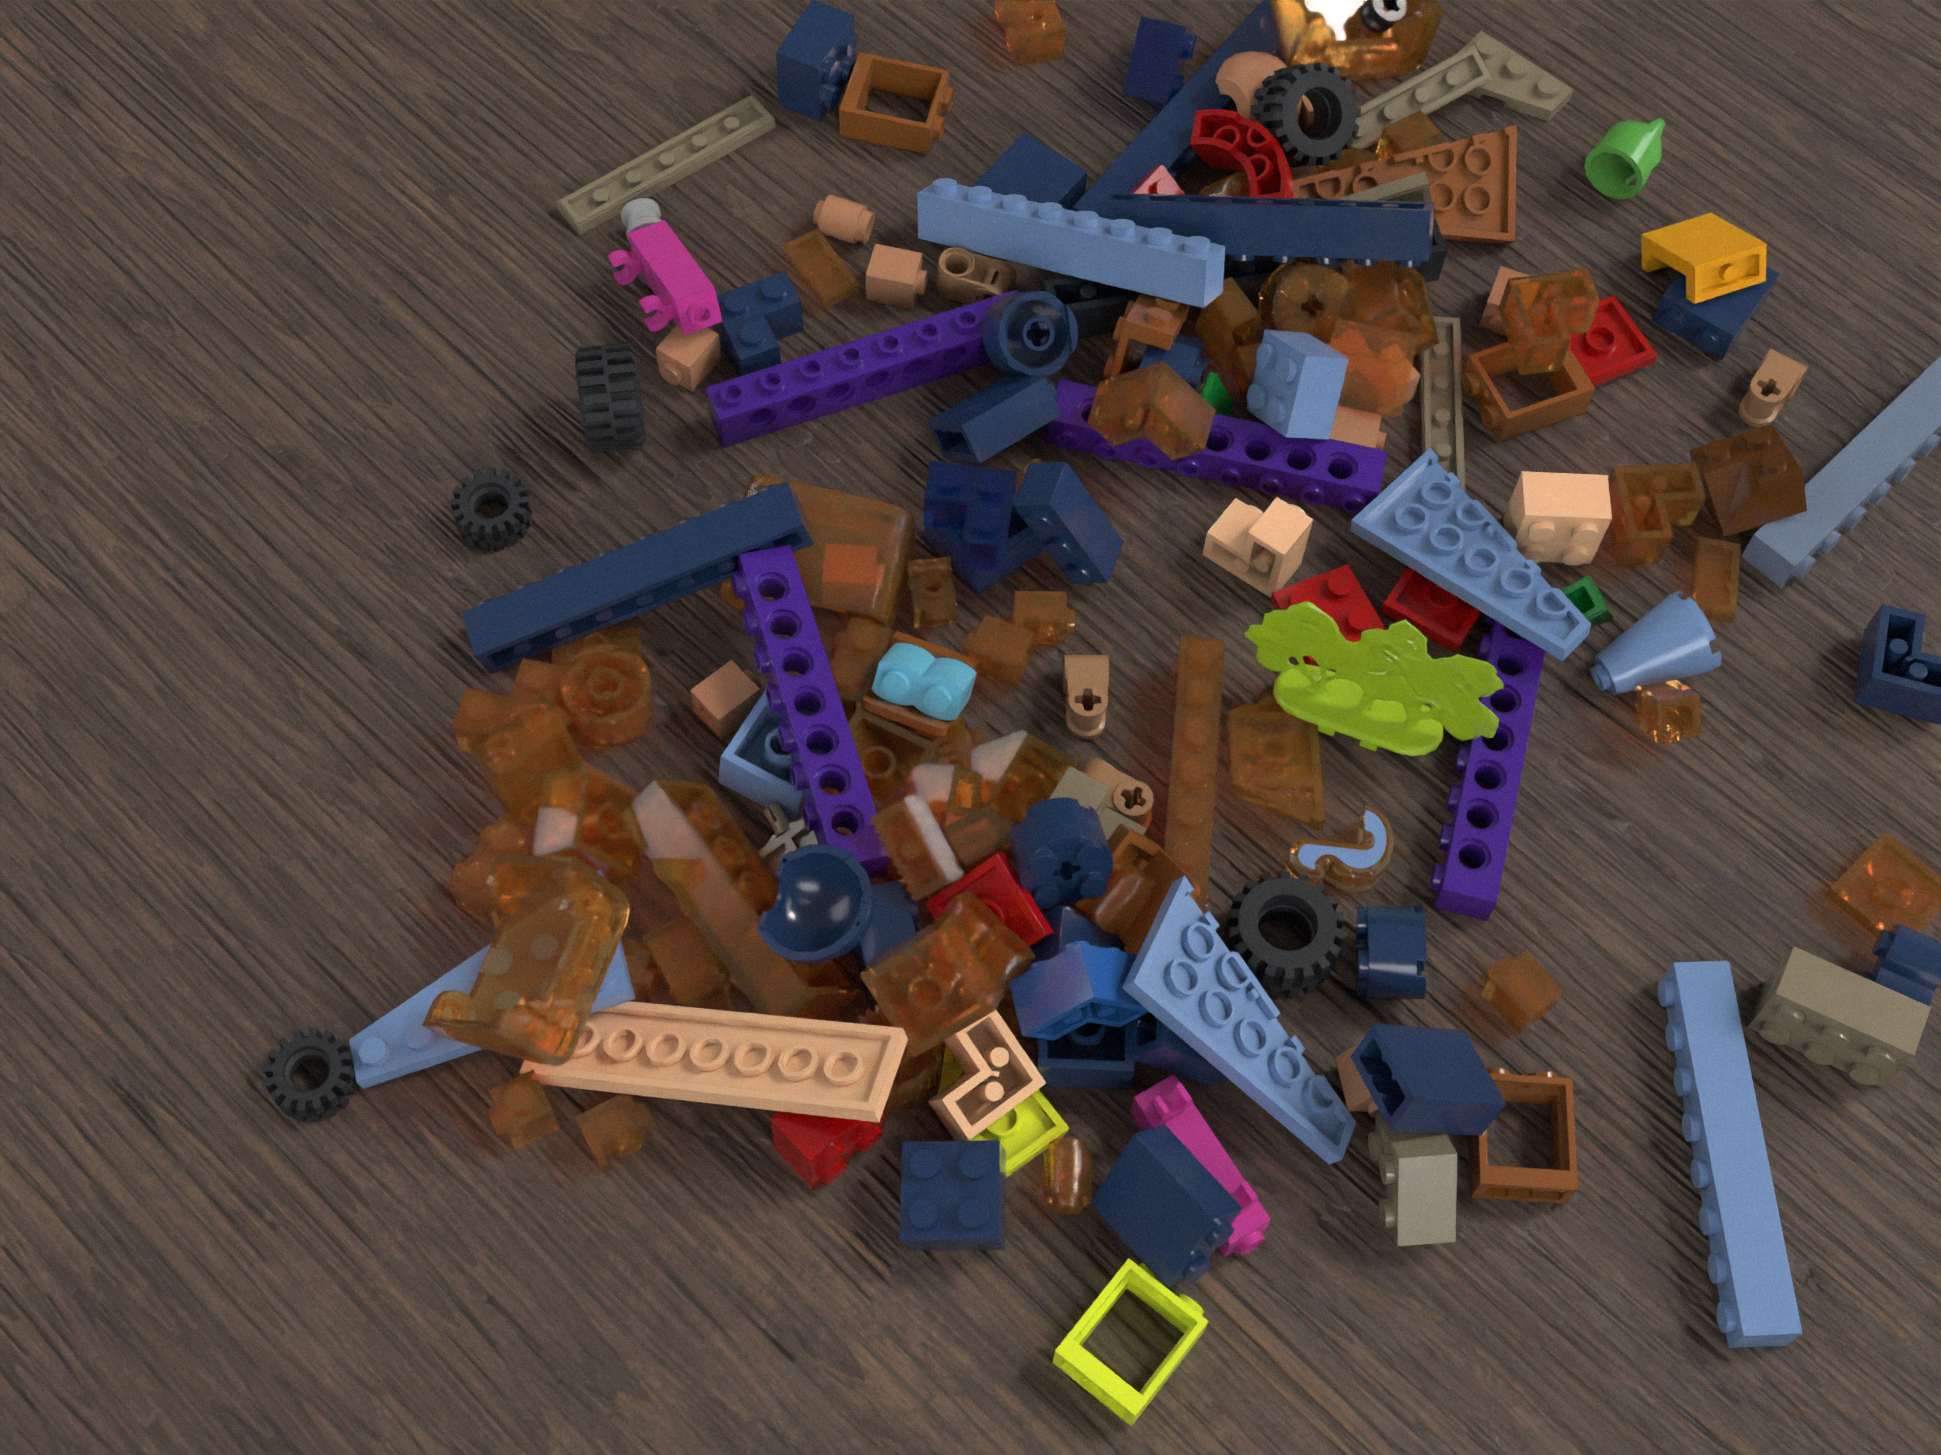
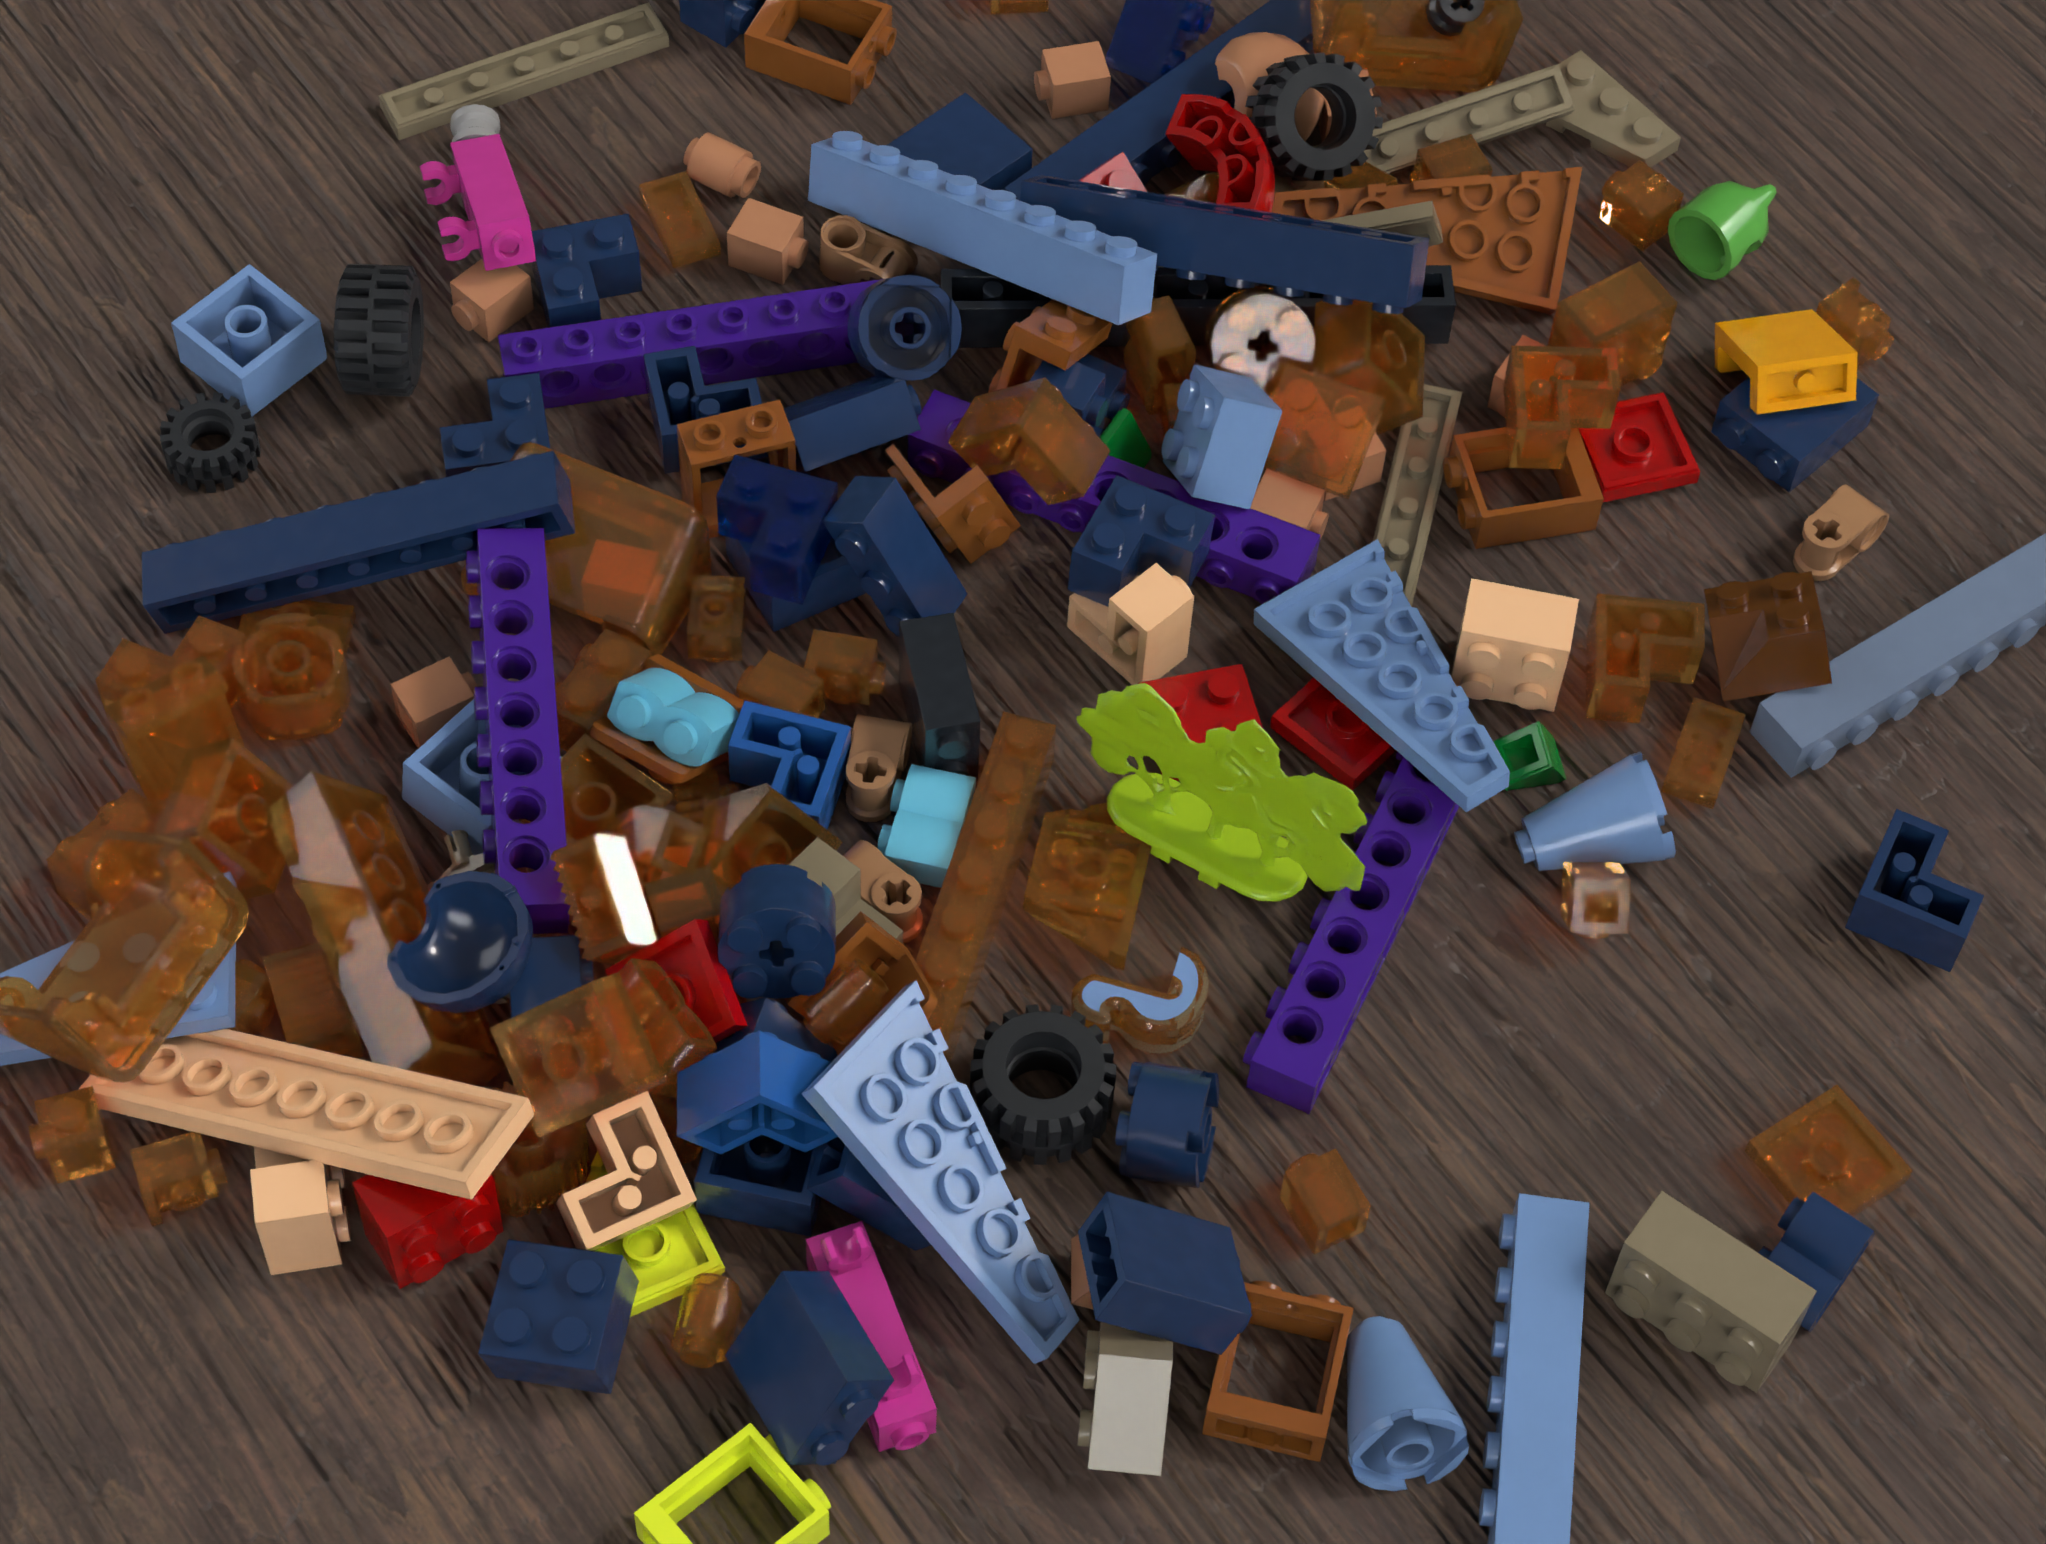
camera: 10 degrees right, 5 degrees down
none -> medium blue brick [171,264,327,416]
none -> light nougat brick [250,1147,351,1275]
none -> dark blue brick [440,373,551,477]
none -> dark blue brick [644,346,768,474]
none -> dark orange window [677,399,797,542]
none -> blue brick [728,700,851,849]
none -> medium azure brick [877,764,976,890]
none -> dark orange bracket [885,444,1021,564]
none -> black brick [899,612,981,781]
none -> nougat brick [1034,41,1111,119]
none -> dark blue brick [1067,475,1215,607]
none -> medium blue cone [1346,1316,1469,1491]
none -> clear orange brick [1547,261,1678,408]
none -> clear orange brick [1599,160,1684,252]
none -> clear orange brick [1816,277,1894,368]

